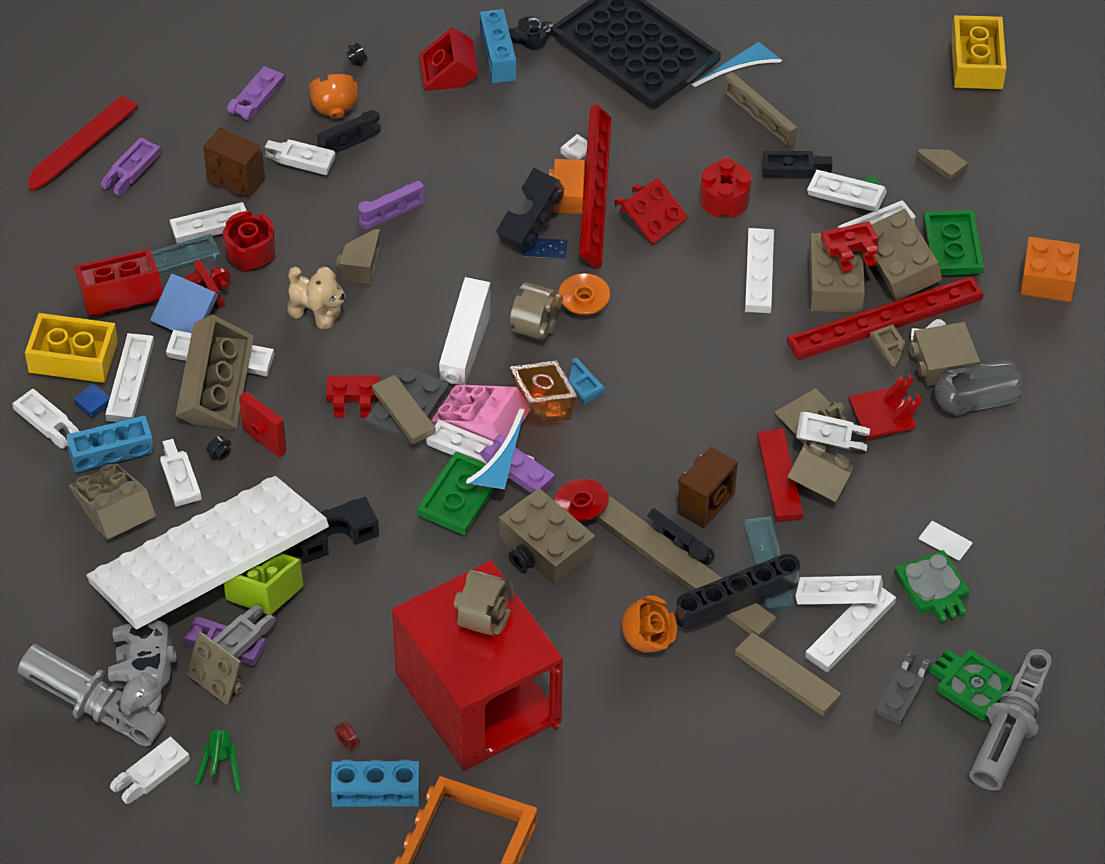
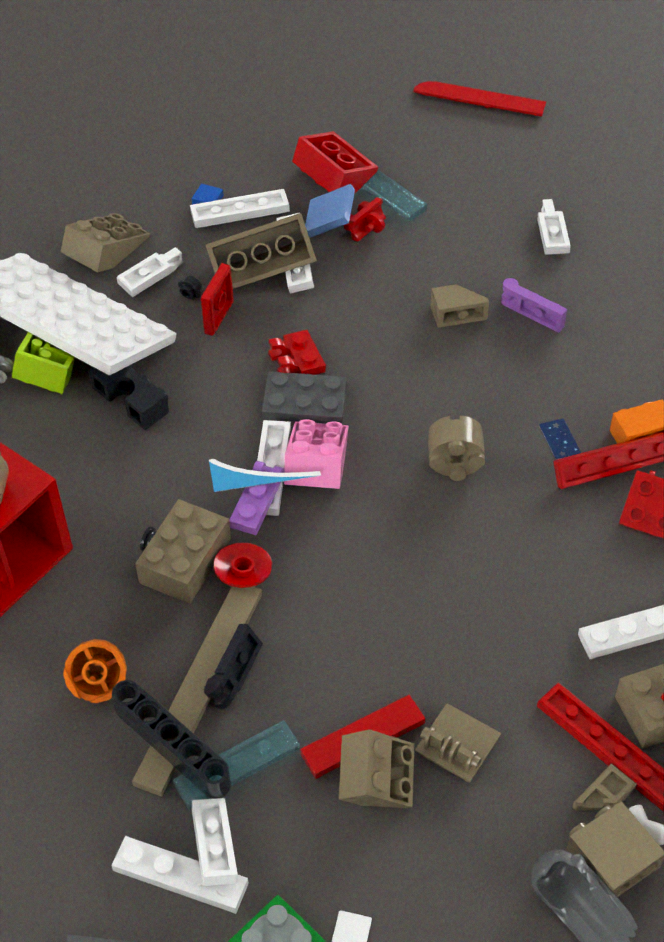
camera: 70 degrees right, 0 degrees up
white hinge [12,389,80,449] -> none
yellow brick [25,313,118,383] -> none
dark azure brick [66,415,153,473] -> none
medium lavender hinge [101,137,162,196] -> none
white plate [170,202,246,244] -> none
reddish brown brick [203,127,265,199] -> none
red brick [223,211,276,272] -> none
medium lavender plate [227,66,285,121] -> none
tan animal [287,267,345,329] -> none
orange cylinder [308,74,358,119] -> none
black hinge [317,110,381,153] -> none
dark tan tile [372,375,436,444] -> none
green plate [417,452,496,535] -> none
white slope [439,277,491,385] -> none
black arch [496,168,565,253] -> none
clear orange slope [508,361,578,423] -> none
orange dish [559,274,610,315] -> none
dark azure tile [568,357,605,406] -> none
reddish brown brick [676,446,738,529] -> none
dark tan tile [735,632,841,717] -> none
white hinge [796,412,870,451] -> none
red plate [848,374,923,440] -> none

